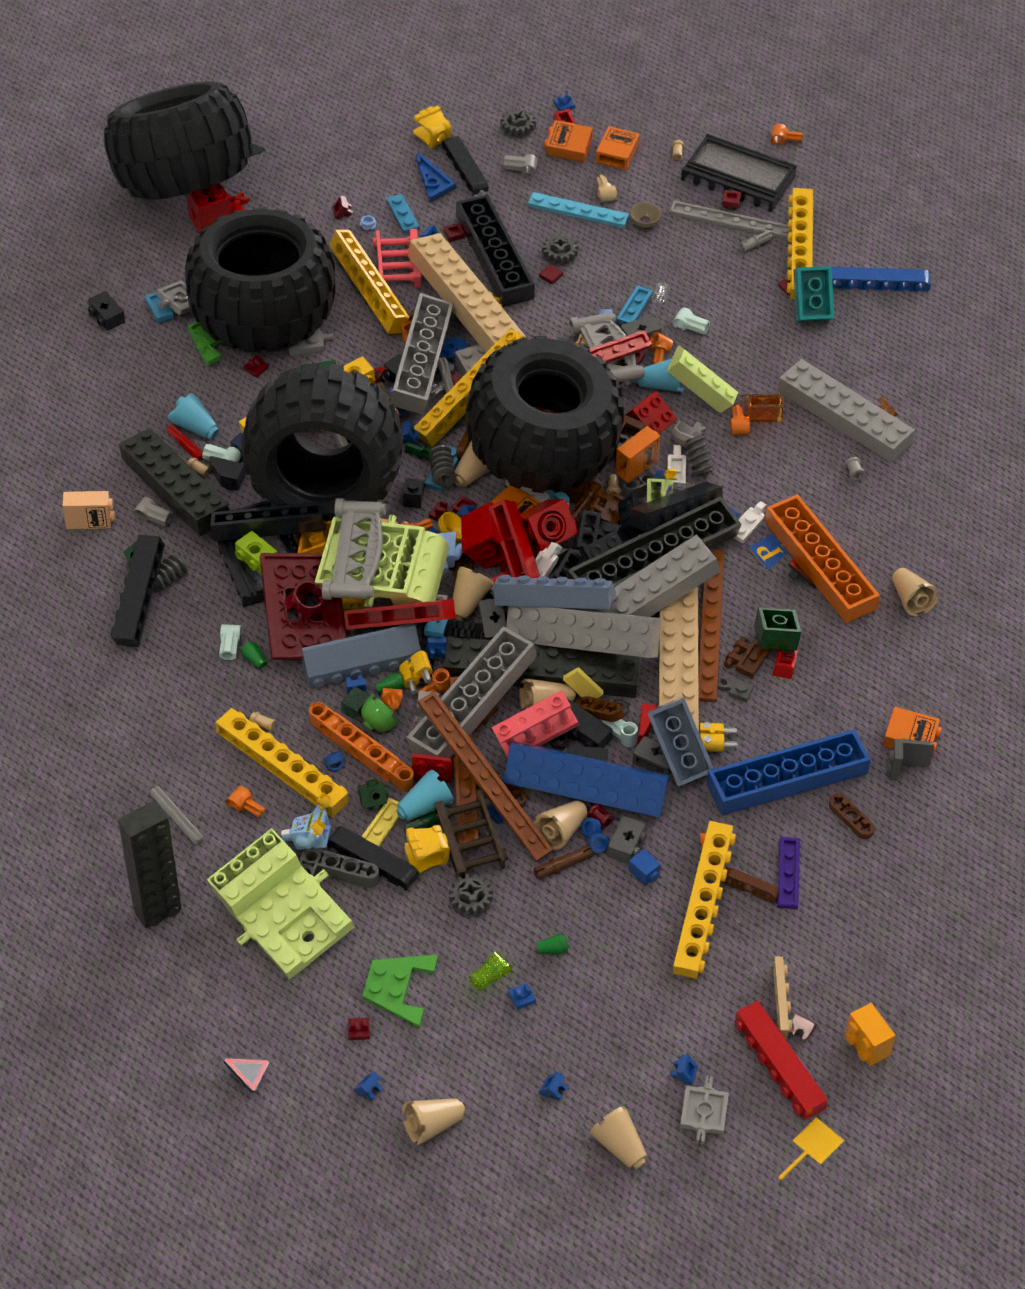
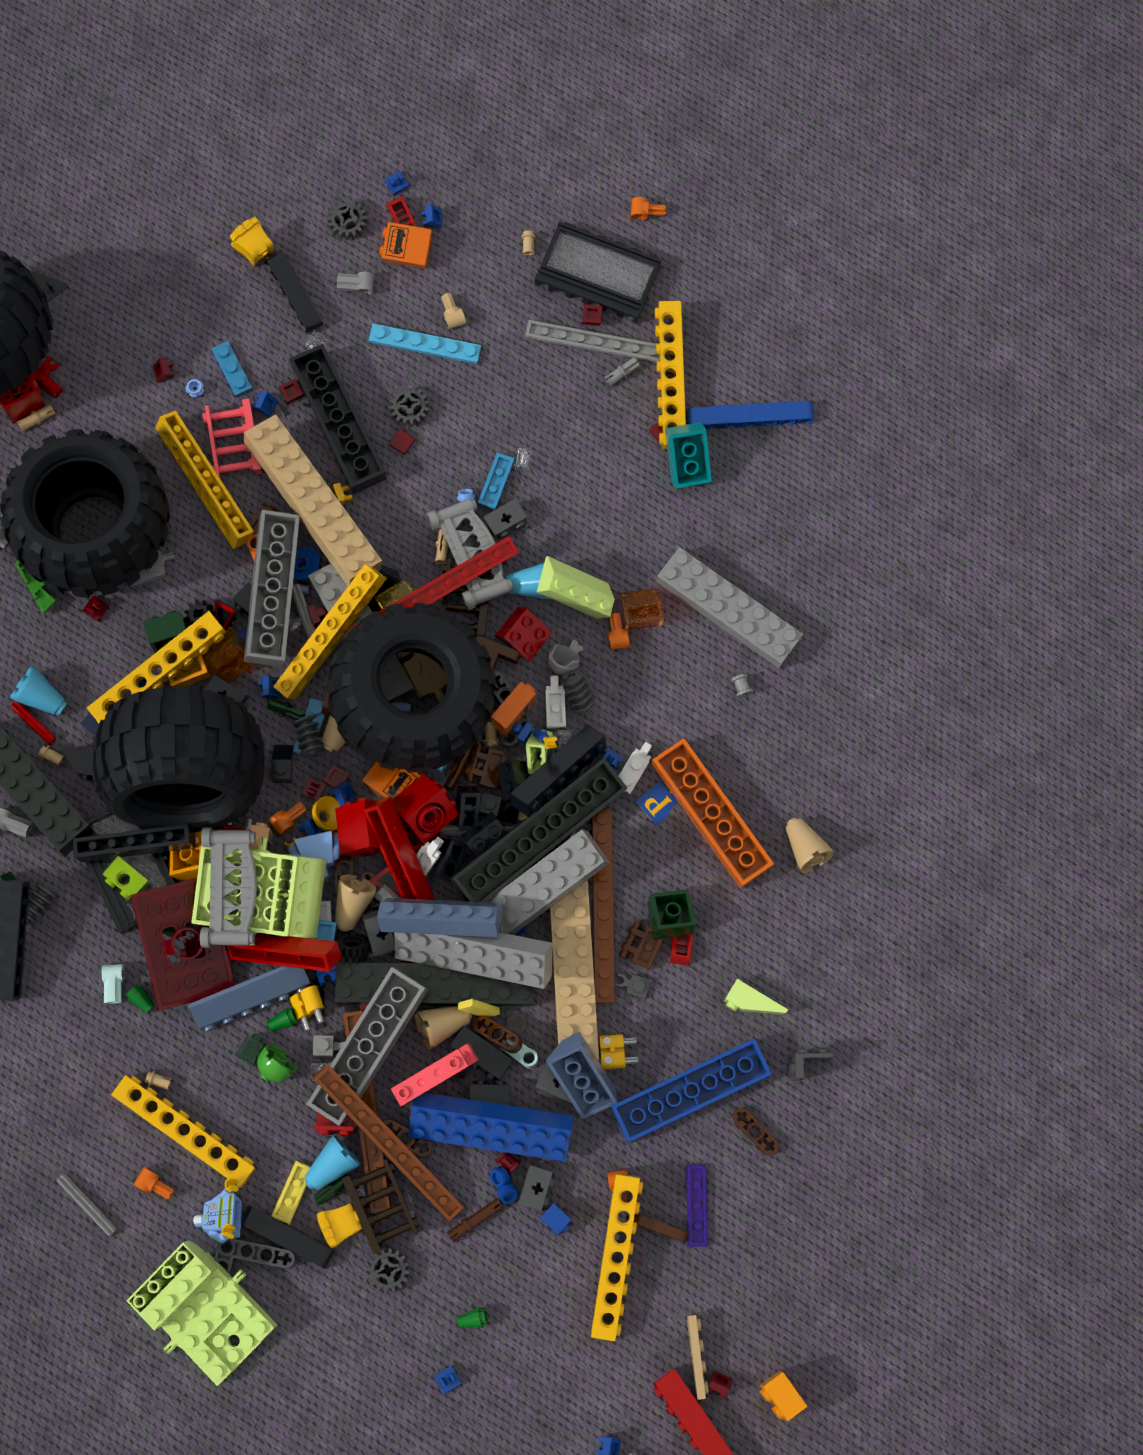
camera: 10 degrees left, 25 degrees up
pearl dark grey brick [118,800,182,928] -> none
light aqua piece [202,444,242,462] -> none
orange beam [309,702,414,791] -> none
blue tile [323,751,345,772] -> none
blue tile [346,675,367,698] -> none
dark red tile [348,1017,370,1040] -> none
dark green brick [357,779,389,809] -> none
bright green wing [362,955,438,1028] -> none
orange axle [381,688,402,712] -> none
blue wing [416,153,456,202] -> none
orange axle [417,669,450,697] -> none
clear neon green piece [469,952,513,991] -> none
tan cone [534,801,587,850] -> none
orange brick [596,126,640,170] -> none
dark tan piece [630,202,661,228] -> none
red slope [638,704,657,745] -> none
orange axle [650,332,673,364] -> none
light aqua piece [672,308,710,335] -> none
black piece [788,559,817,589] -> none
clear orange tile [877,396,898,417] -> none
orange brick [883,706,942,754] -> none
none -> blue tile [421,204,442,228]
none -> blue tile [512,722,534,746]
none -> yellowish green slope [724,979,788,1015]

